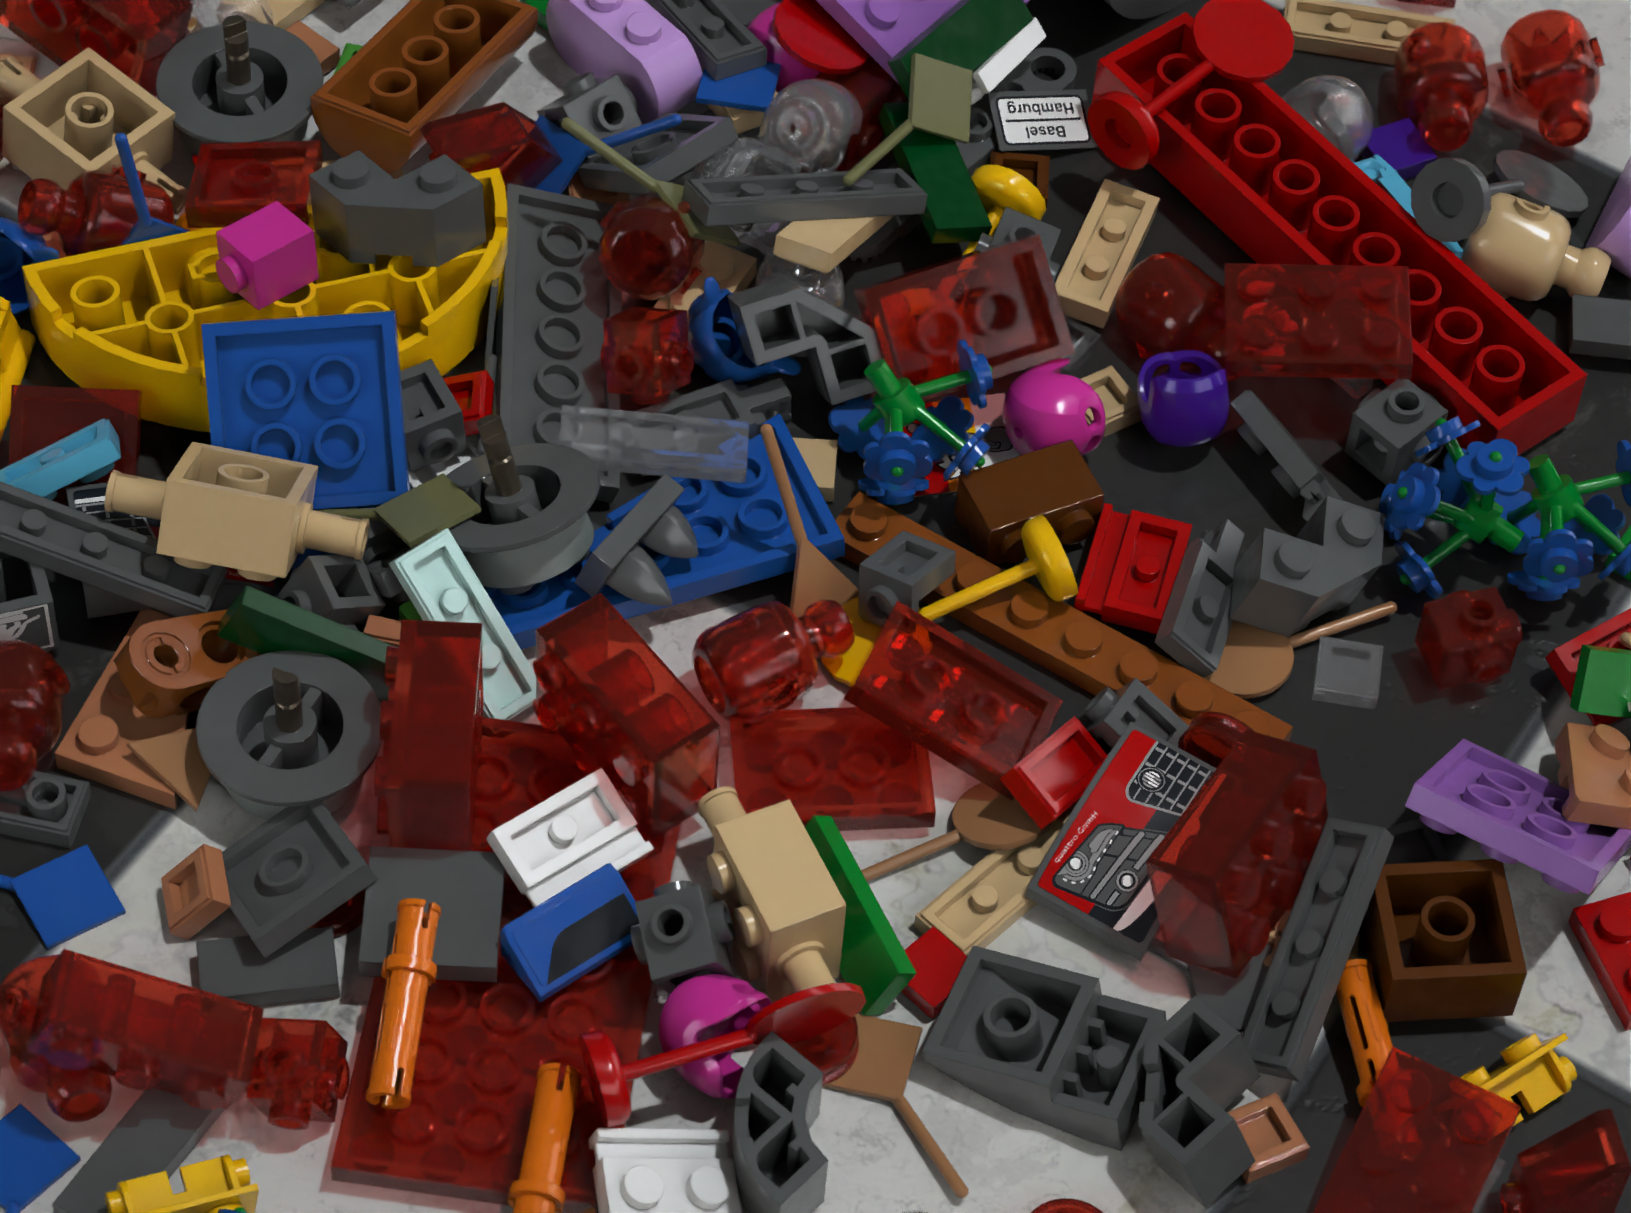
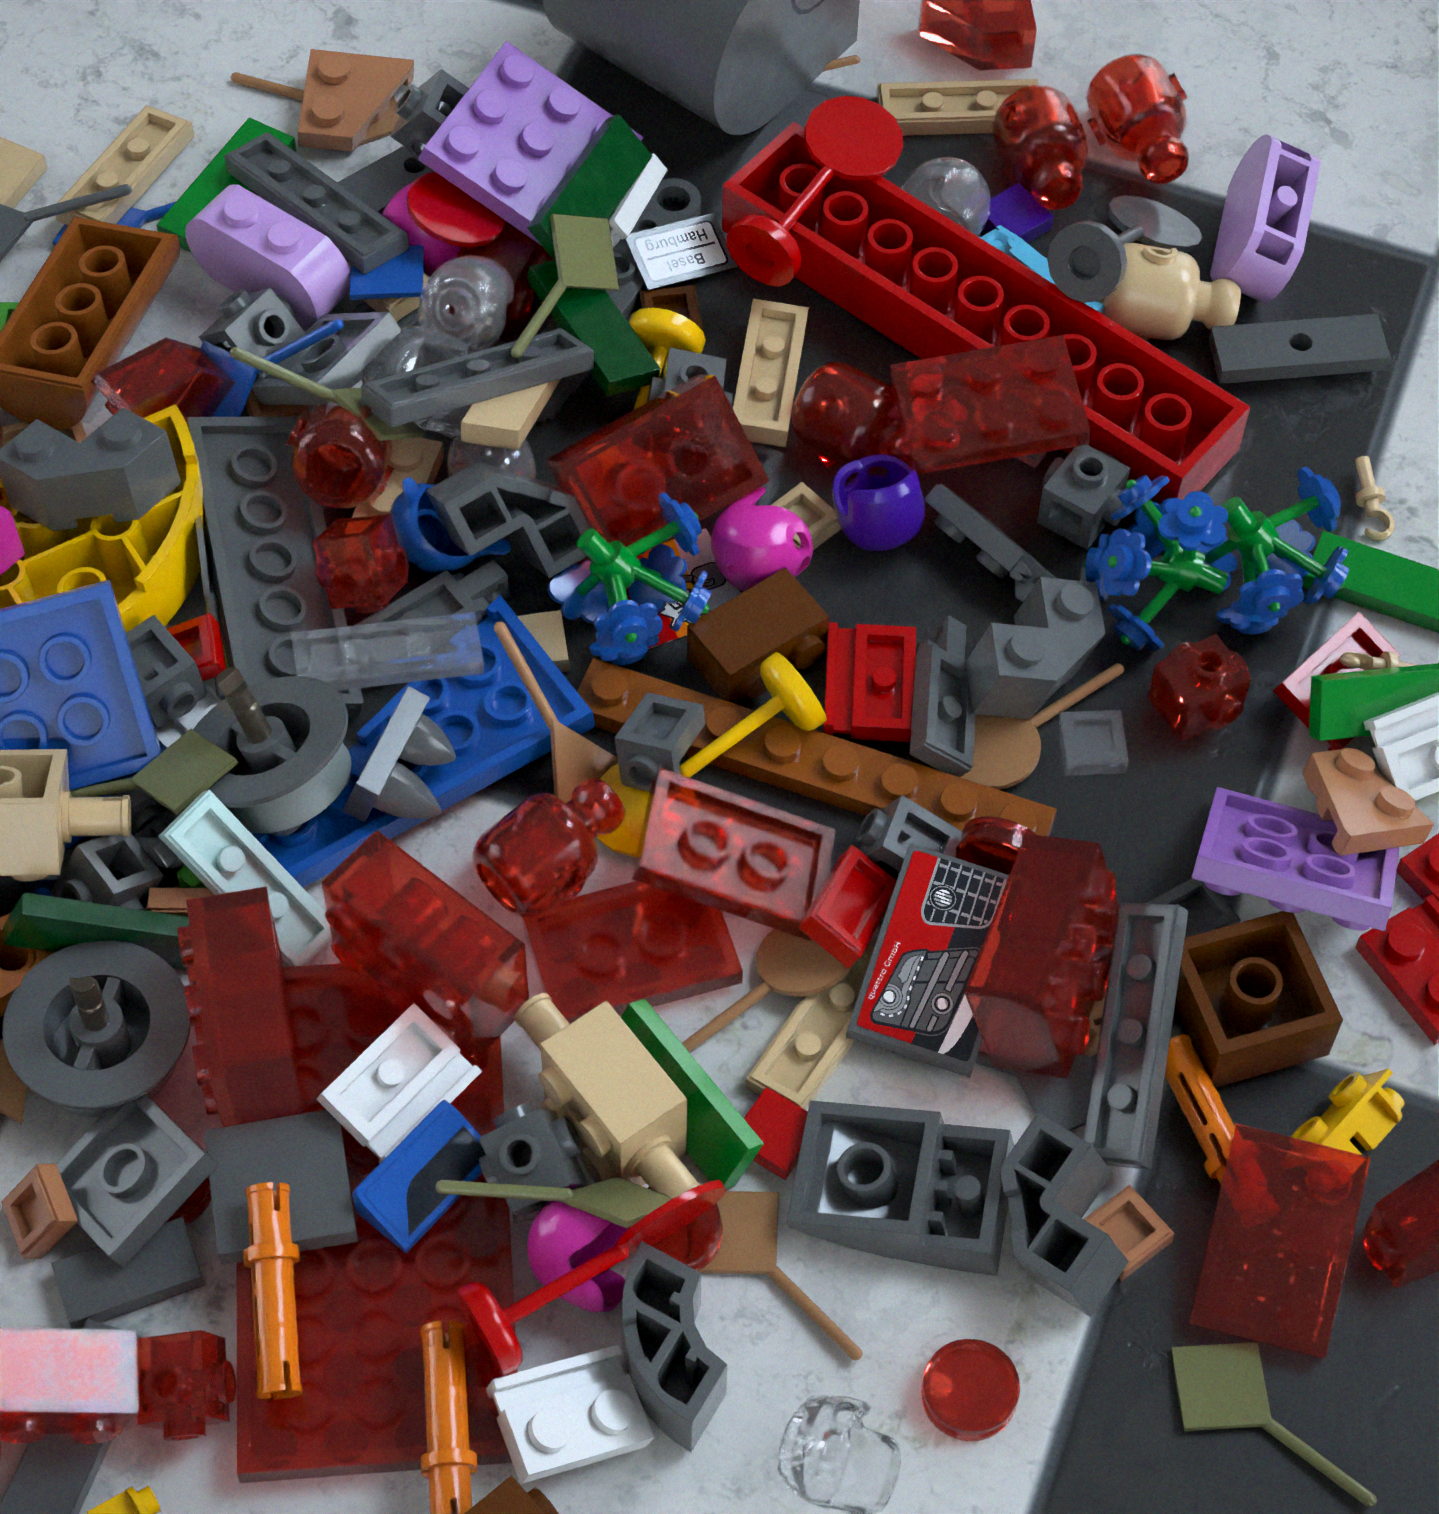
camera: 10 degrees left, 5 degrees up
none -> olive piece [435,1176,673,1228]

